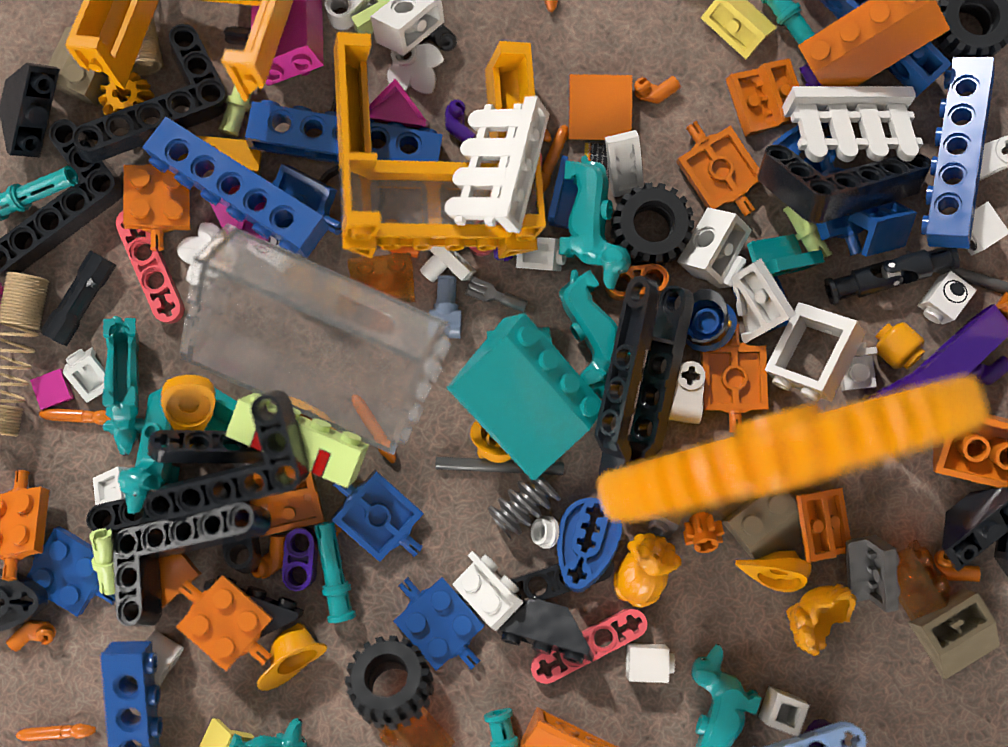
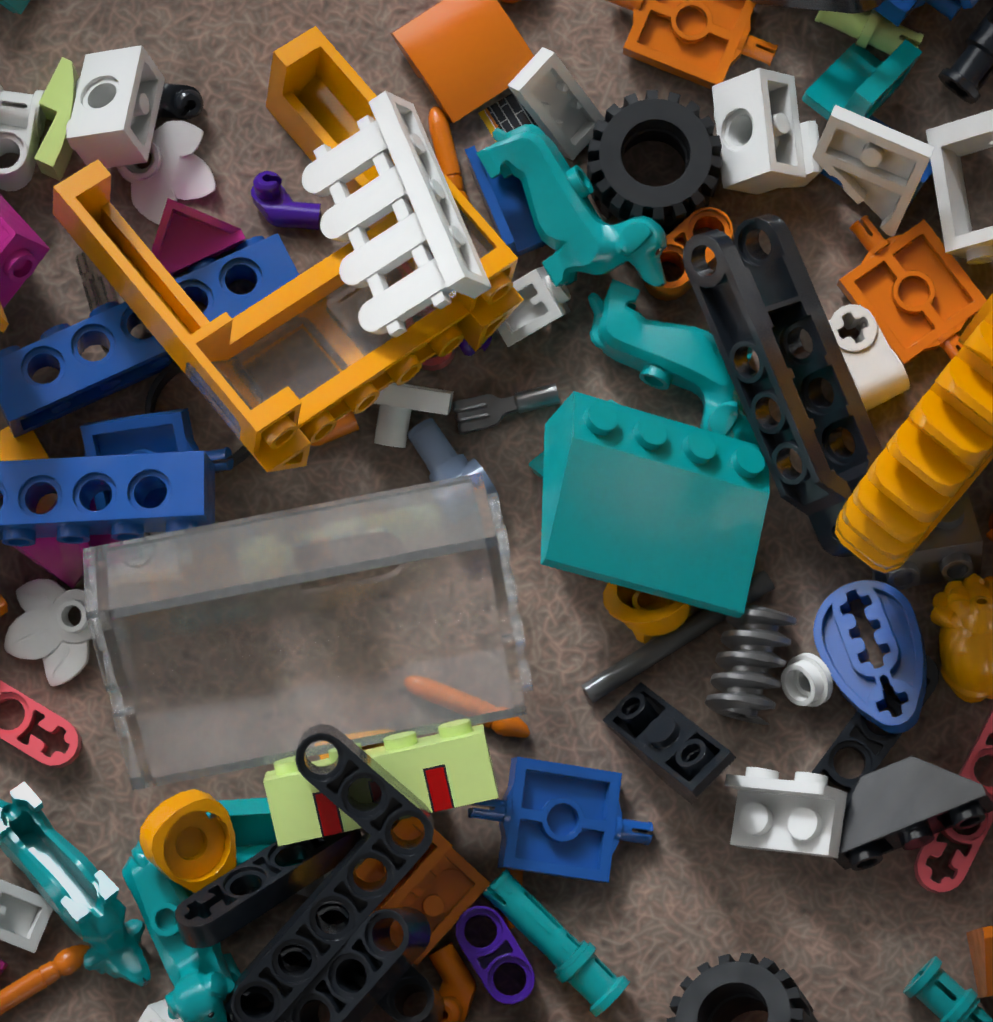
camera: 35 degrees left, 5 degrees down
clear orange bracket [347,253,416,308] -> none
blue plate [393,577,485,671] -> none
blue piece [686,289,737,352] -> none
none -> black slope [603,682,736,804]

